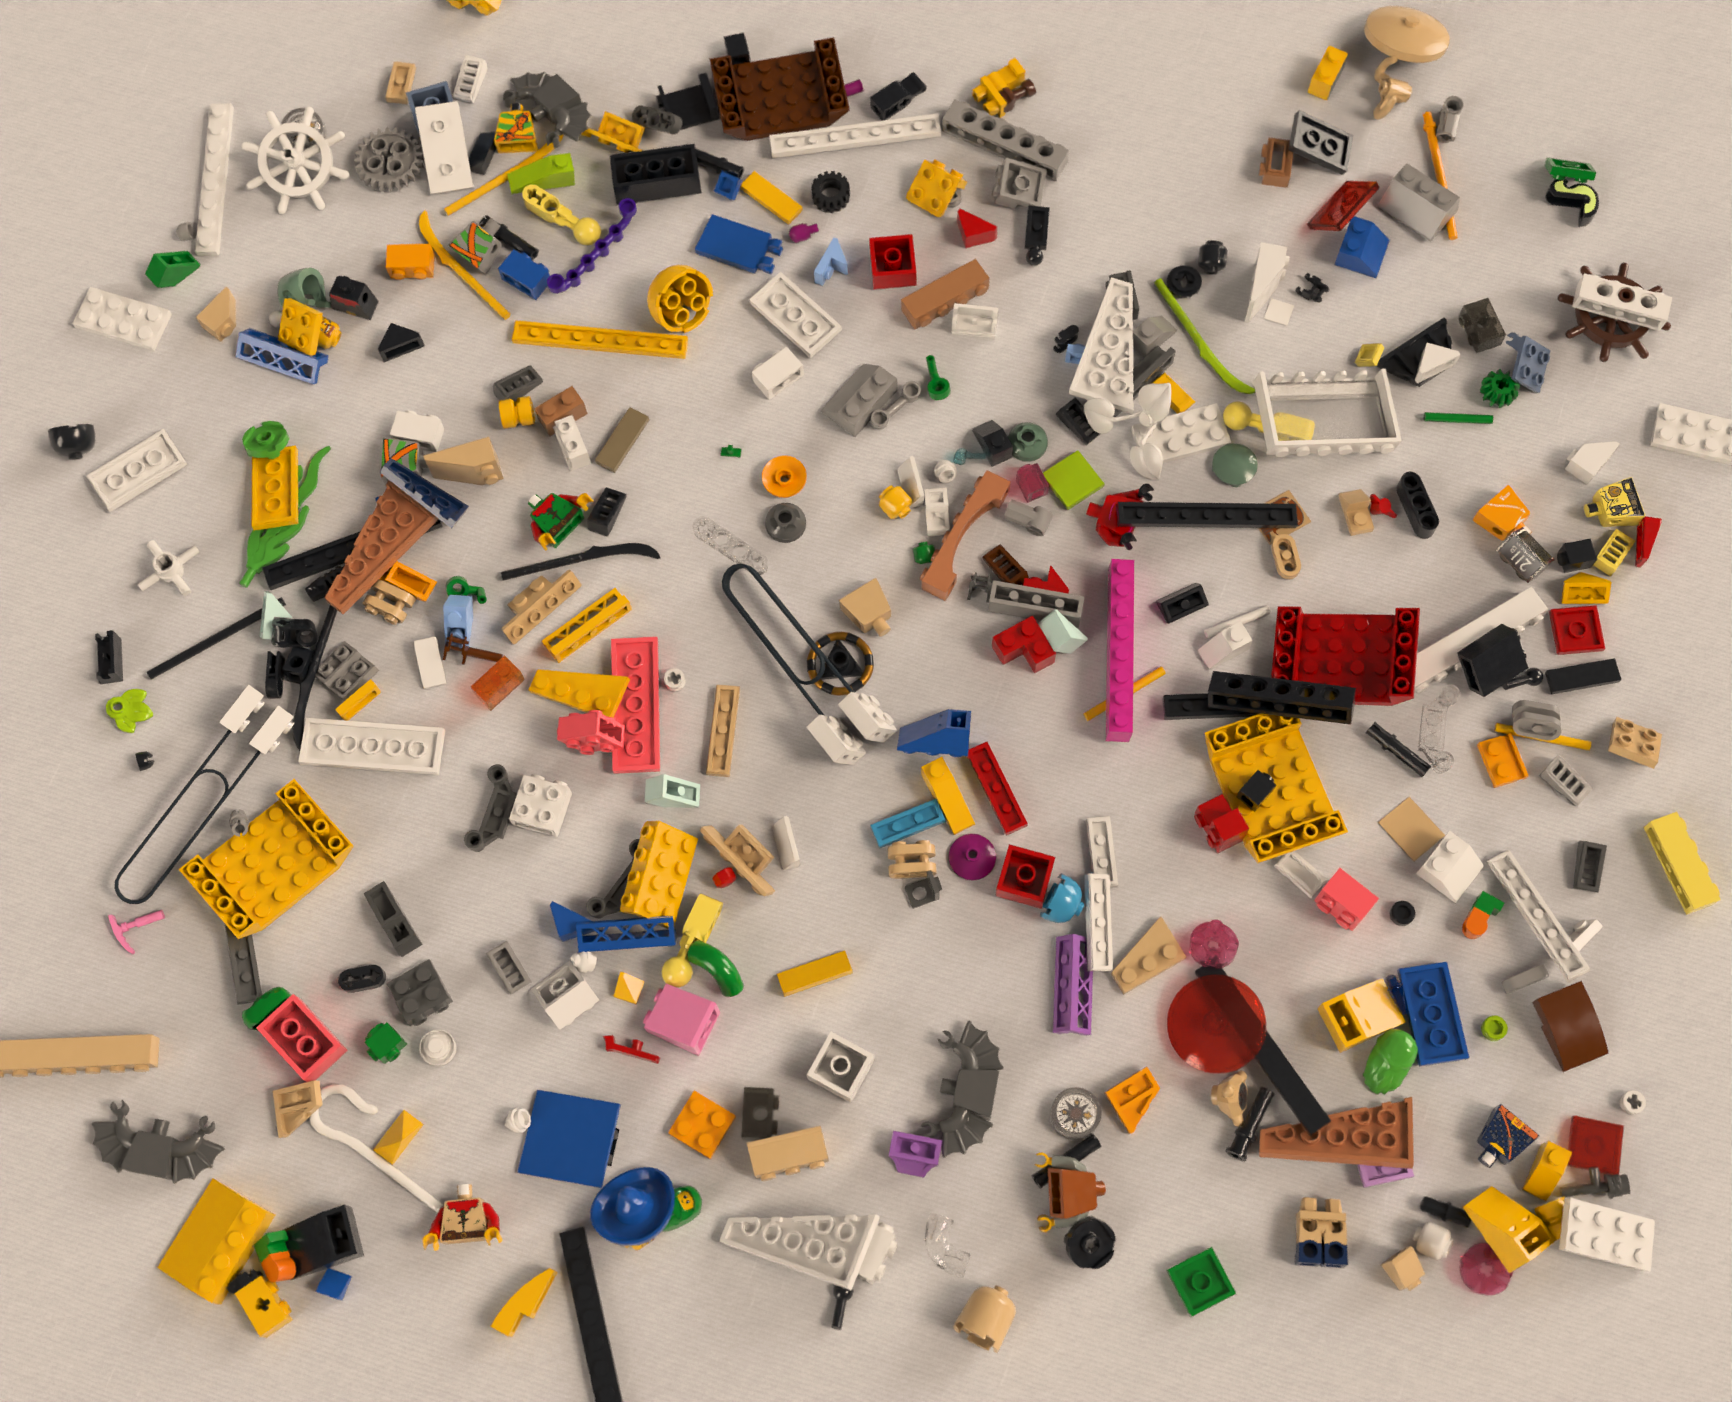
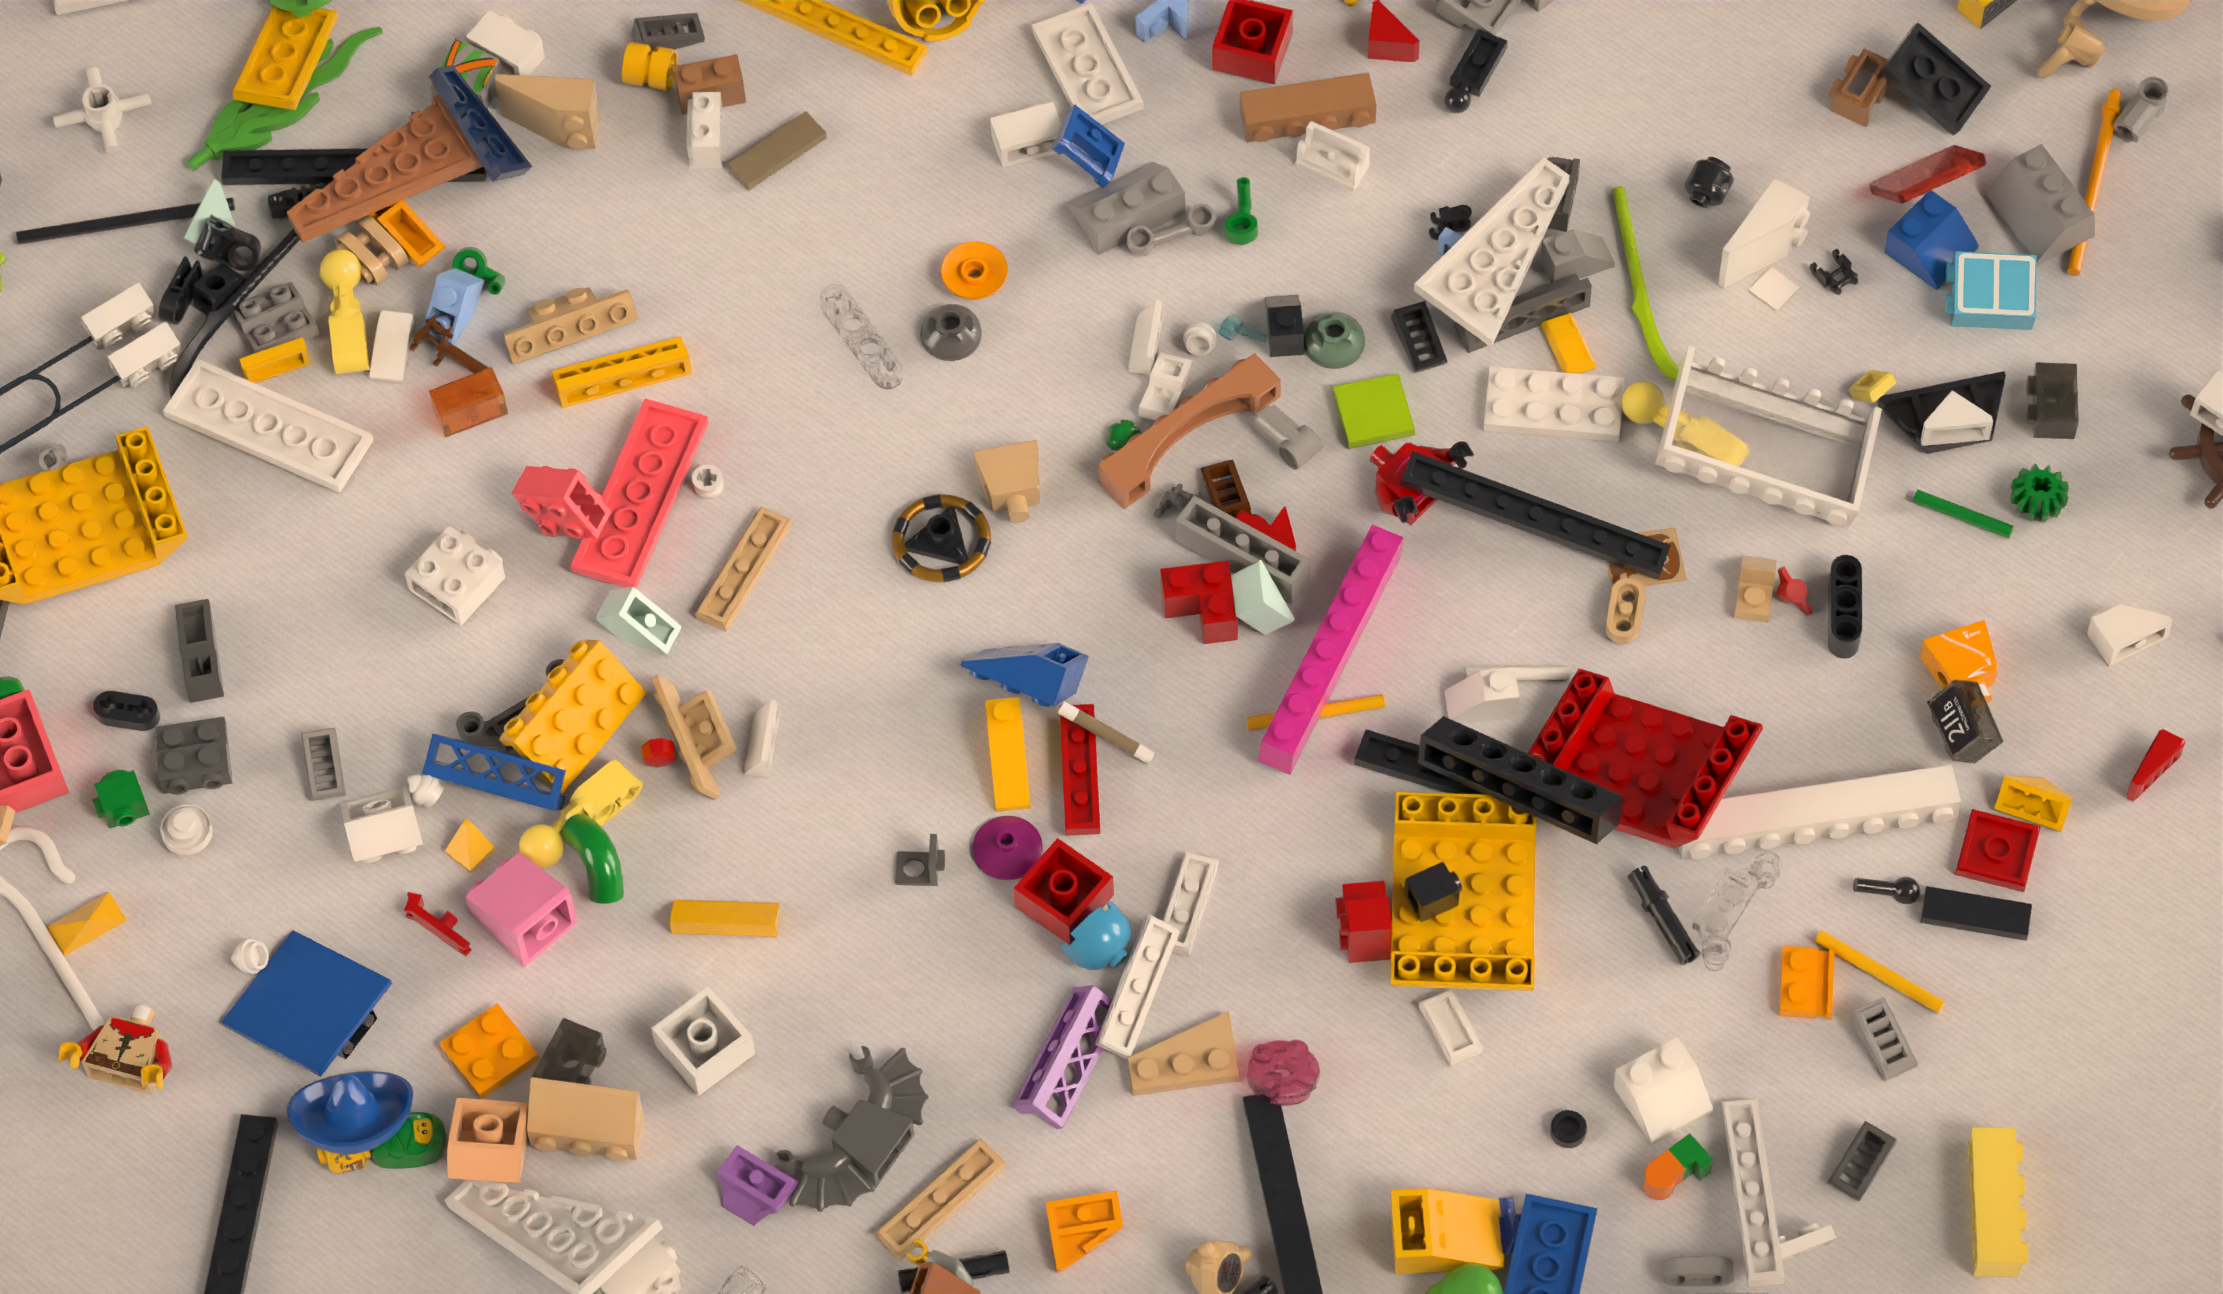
camera: 20 degrees right, 10 degrees down
dark grey plate [464,764,517,852] -> none
yellow slope [490,1268,558,1337] -> none
black piece [501,543,661,581] -> none
torso [528,493,594,551] -> none
yellow wing [528,669,630,718] -> none
blue slope [550,901,595,942] -> none
black slope [587,487,627,536] -> none
green piece [721,445,742,458] -> none
piece [722,563,897,765] -> none
dark azure plate [870,799,945,848] -> none
yellow head [879,485,912,519] -> none
tan brick [887,840,937,879] -> none
clear pink brick [1016,463,1049,503] -> none
clear piece [1050,1087,1101,1140] -> none
white plant [1084,383,1171,480] -> none
black slope [1156,583,1209,624] -> none
black gear [1167,265,1202,298] -> none
clear red dish [1167,975,1267,1074] -> none
sand green dish [1212,443,1258,487] -> none
coral brick [1314,868,1379,931] -> none
tan sticker [1378,797,1445,861] -> none
black brick [1457,624,1528,697] -> none
sand blue plate [1506,332,1551,393] -> none
light grey brick [1512,700,1562,740] -> none
black brick [1557,538,1597,573] -> none
torso [1584,477,1645,527] -> none
light yellow slope [1593,529,1636,577] -> none
tan plate [1608,717,1662,769] -> none
none -> light yellow beam [319,249,370,375]
none -> light nougat brick [447,1098,529,1183]
none -> tan tile [875,1138,1006,1261]
none -> blue plate [1051,105,1125,188]
none -> dark tan bar [1057,701,1155,764]
none -> medium azure brick [1945,251,2037,330]

